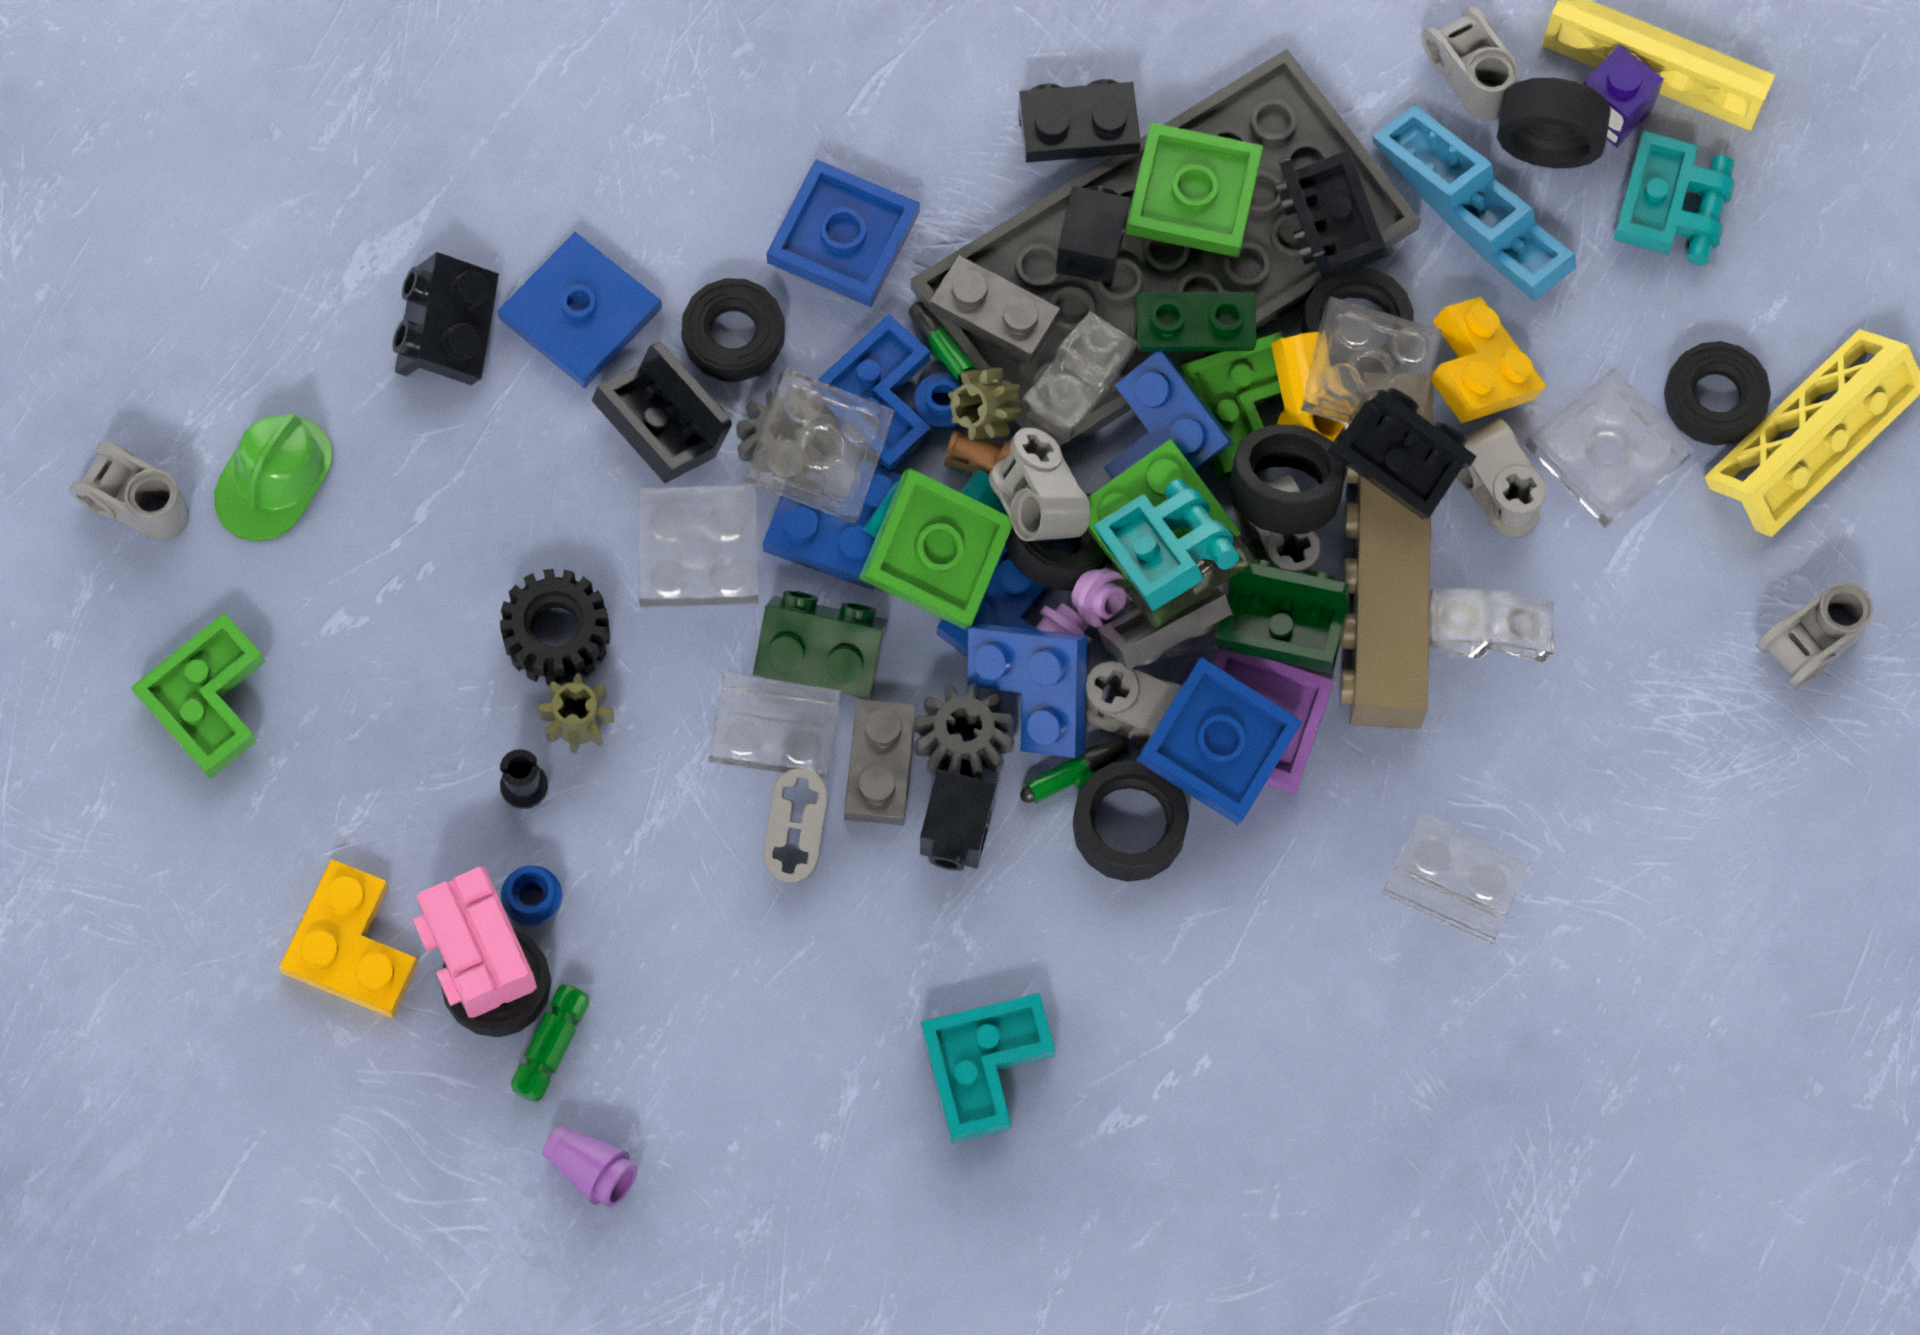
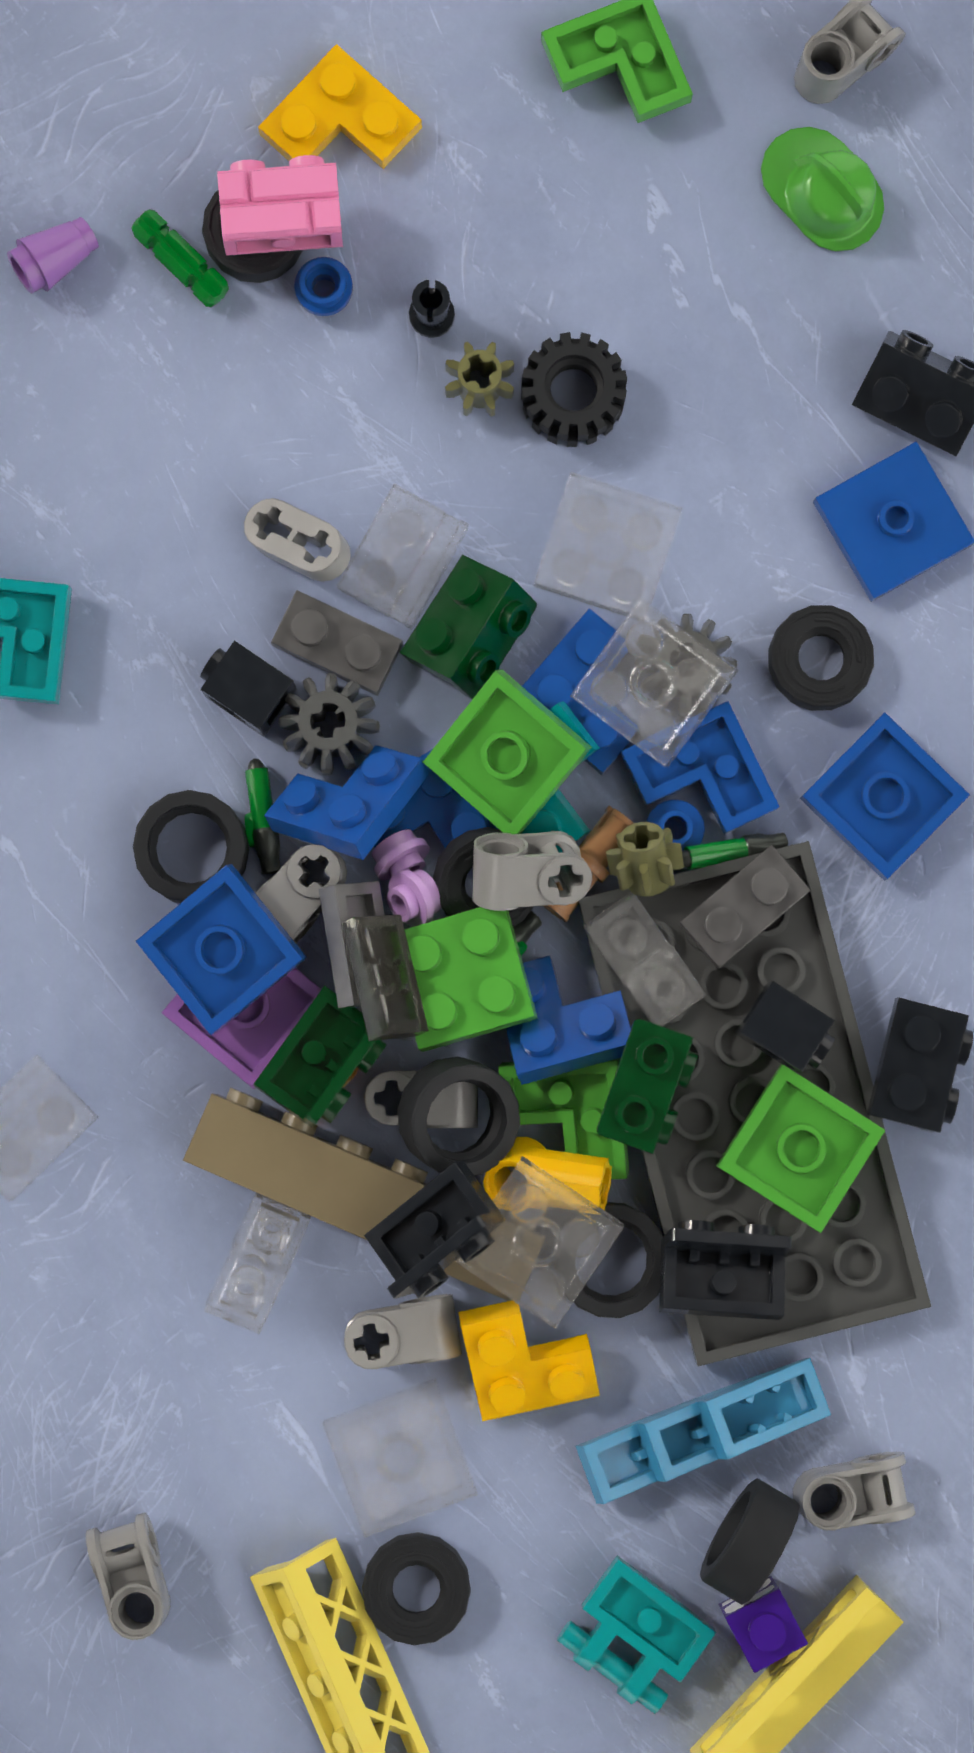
camera: 110 degrees right, 15 degrees up
black bracket [591,342,732,483] -> none
teal plate [1093,479,1239,612] -> none

